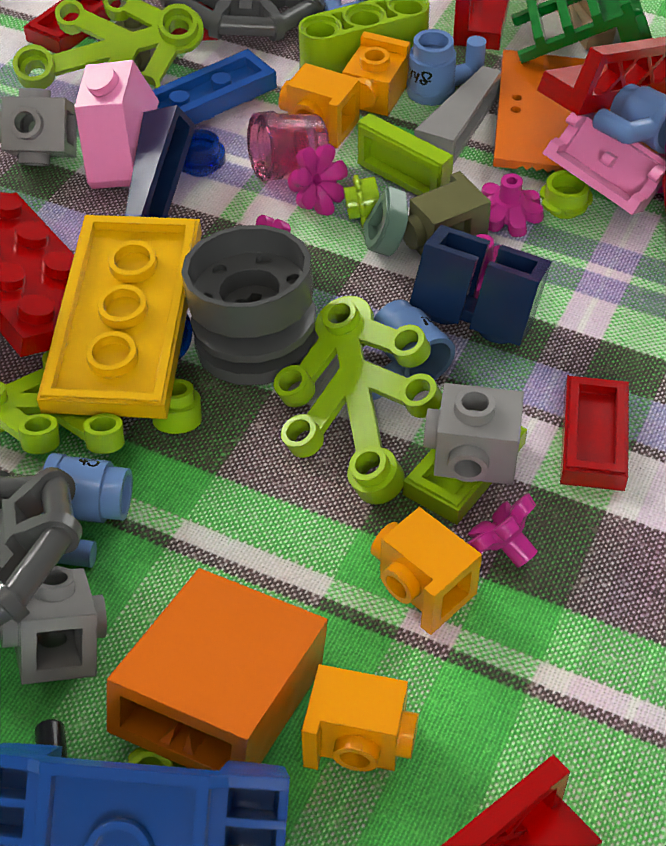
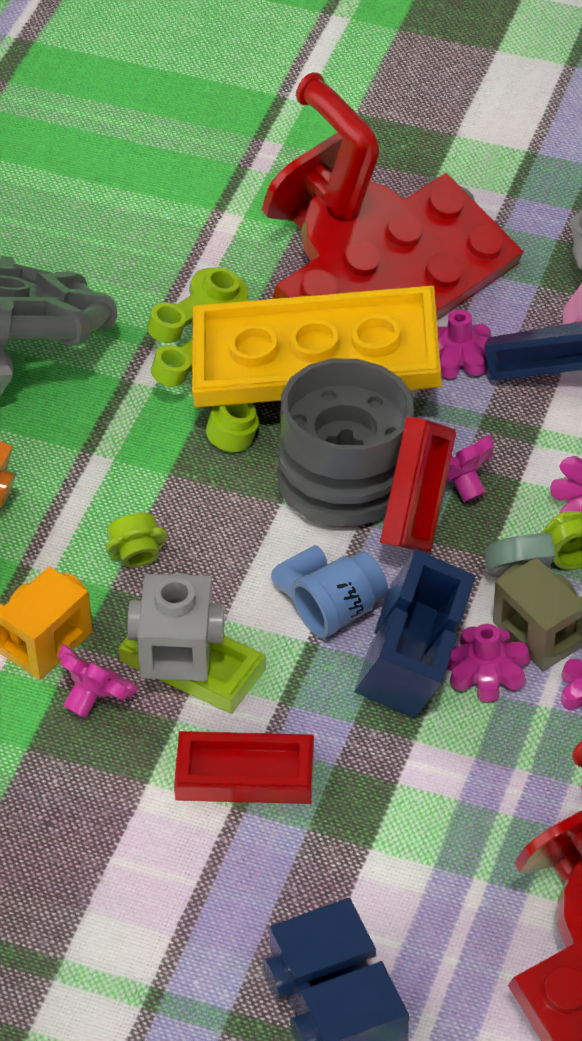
camera: 85 degrees right, 0 degrees up
medium blue piece [41,453,133,568] -> none
lime plant [273,296,442,505] -> none
none -> lime plate [105,512,168,568]
none -> red tile [380,416,456,554]

